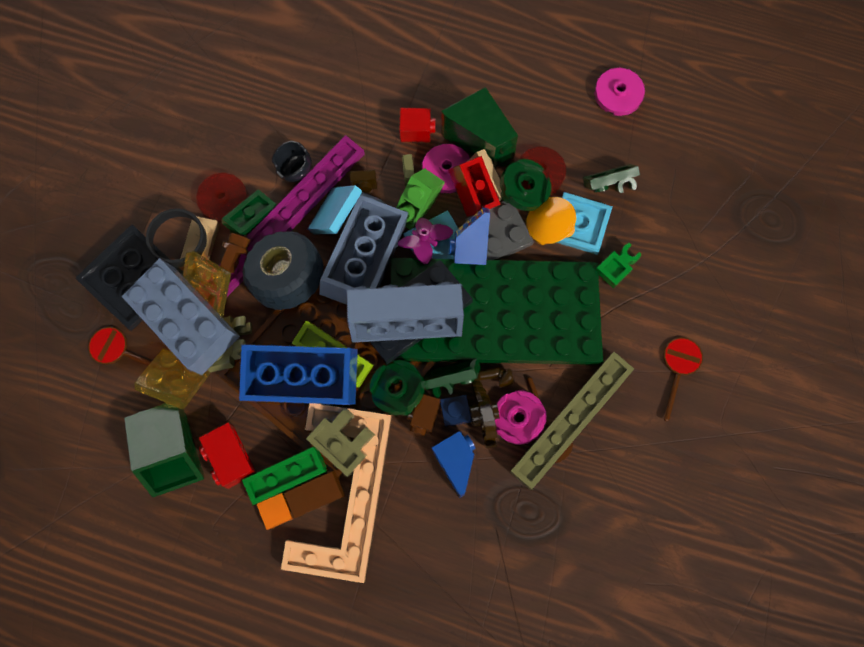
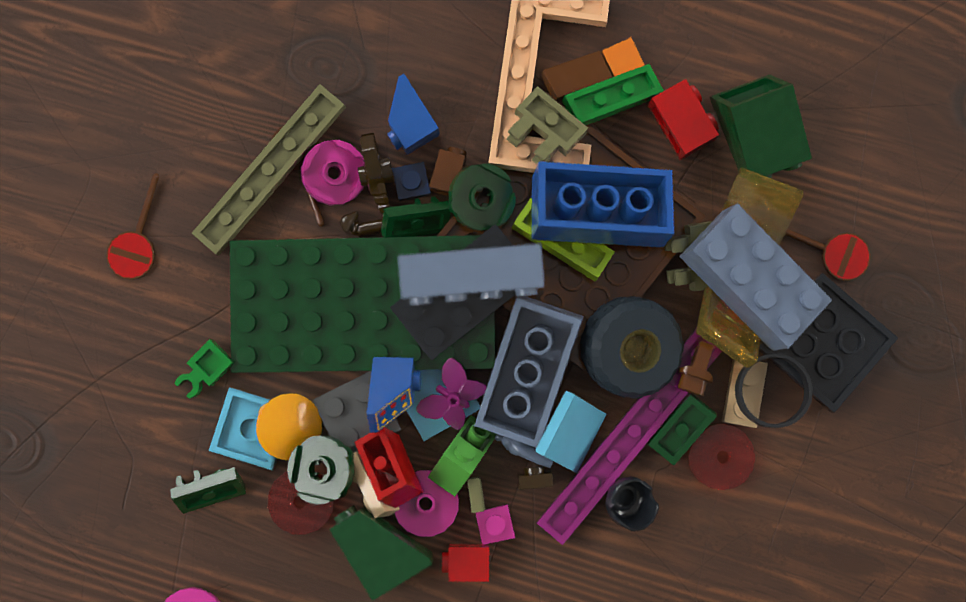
camera: 175 degrees right, 10 degrees up
none -> dark pink plate [476,504,515,545]

